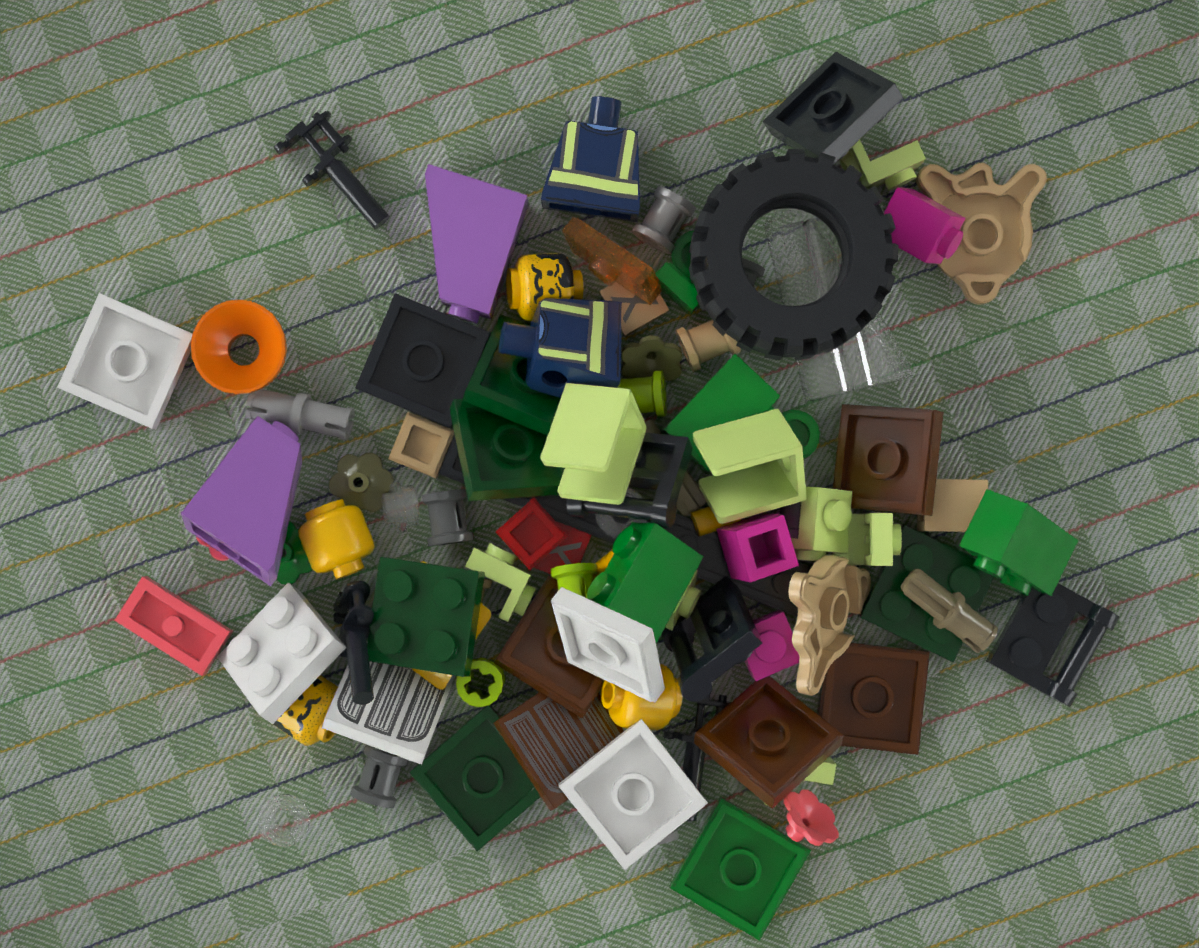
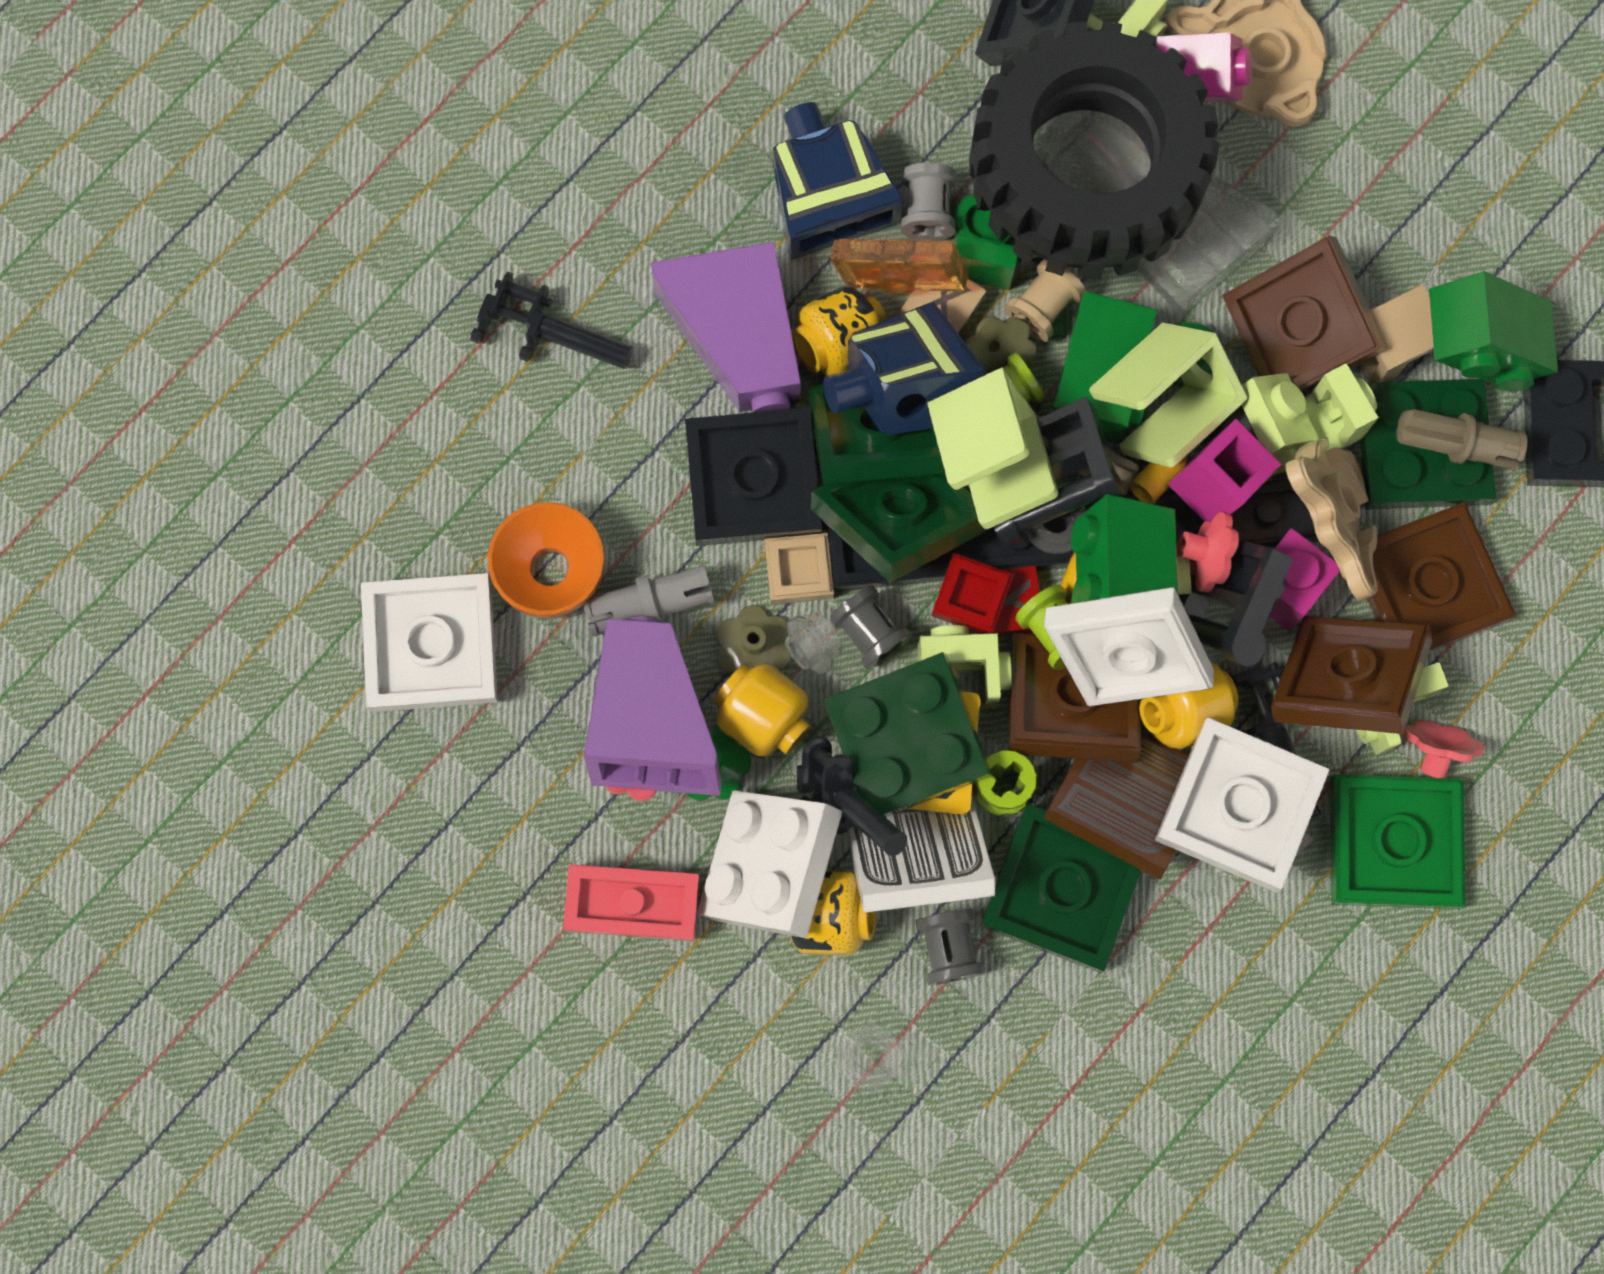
camera: 25 degrees left, 10 degrees down
none -> coral plant [1176,512,1239,593]

